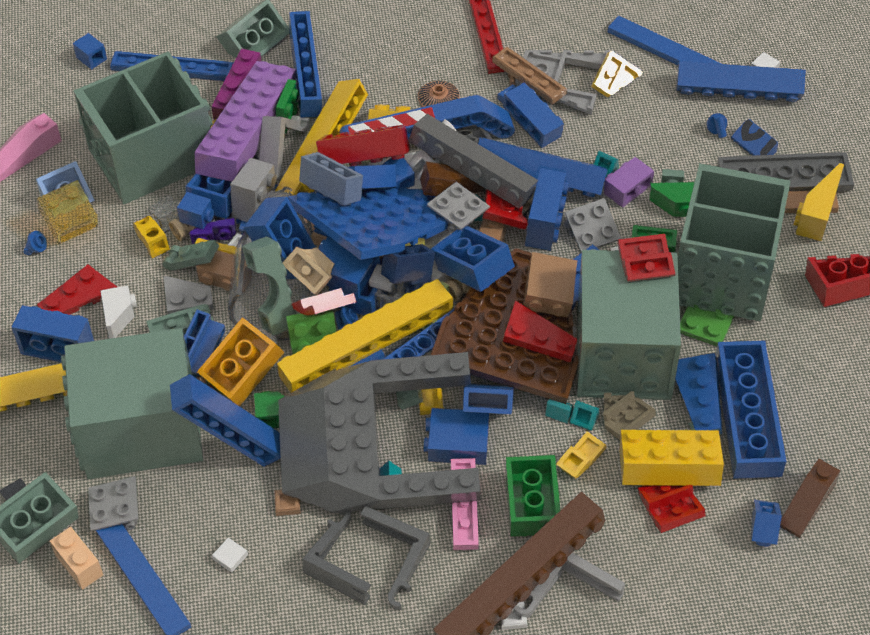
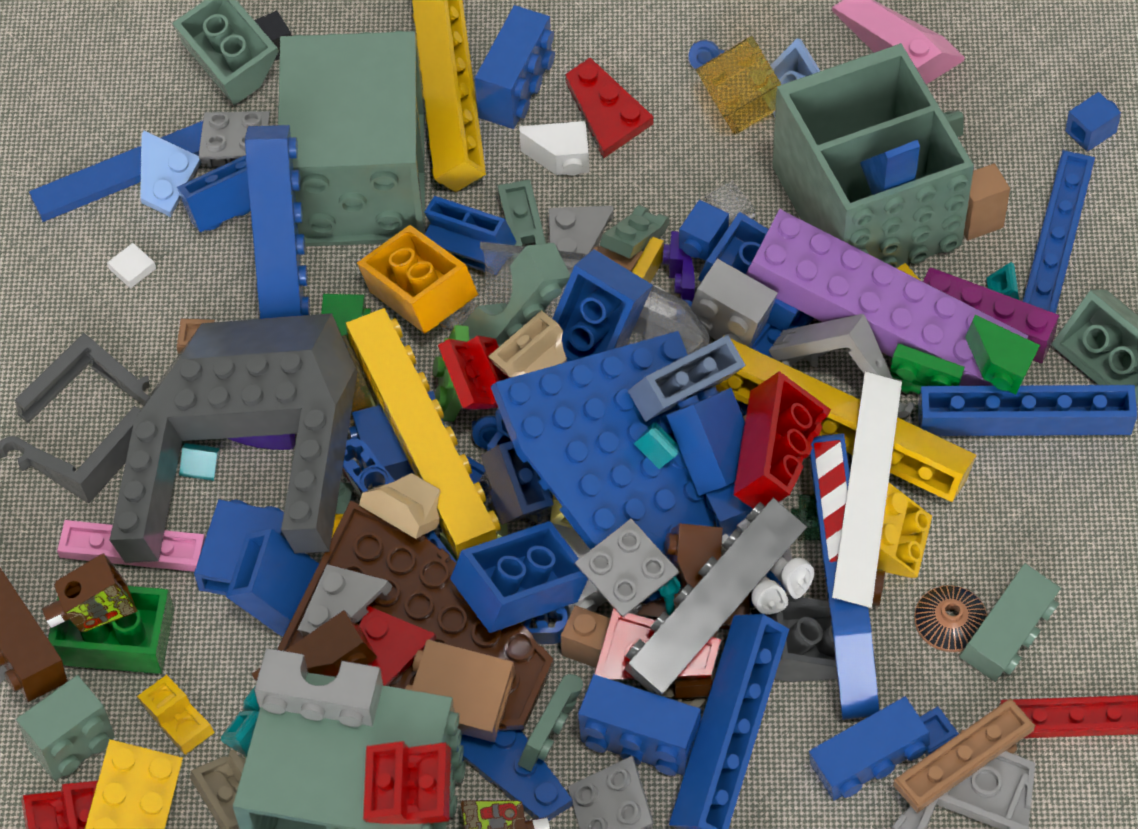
camera: 100 degrees right, 5 degrees up
light nougat brick [50,527,103,590] -> none
yellow leg [133,215,170,258] -> none
none -> sand green brick [16,675,115,781]
none -> reddish brown torso [42,553,138,632]
none -> light blue wing [140,131,201,217]
none -> blue brick [177,155,251,232]
none -> reddish brown slope [252,610,378,681]
none -> light grey arch [255,648,383,727]
none -> light grey wing [298,564,393,636]
none -> tan slope [359,473,441,539]
none -> sand green plate [518,674,583,771]
none -> teal slope [634,422,679,469]
none -> white sticker [832,371,902,608]
none -> blue slope [860,139,920,195]
none -> sand green brick [959,563,1061,682]
none -> green slope [965,315,1040,395]
none -> teal slope [986,262,1019,300]

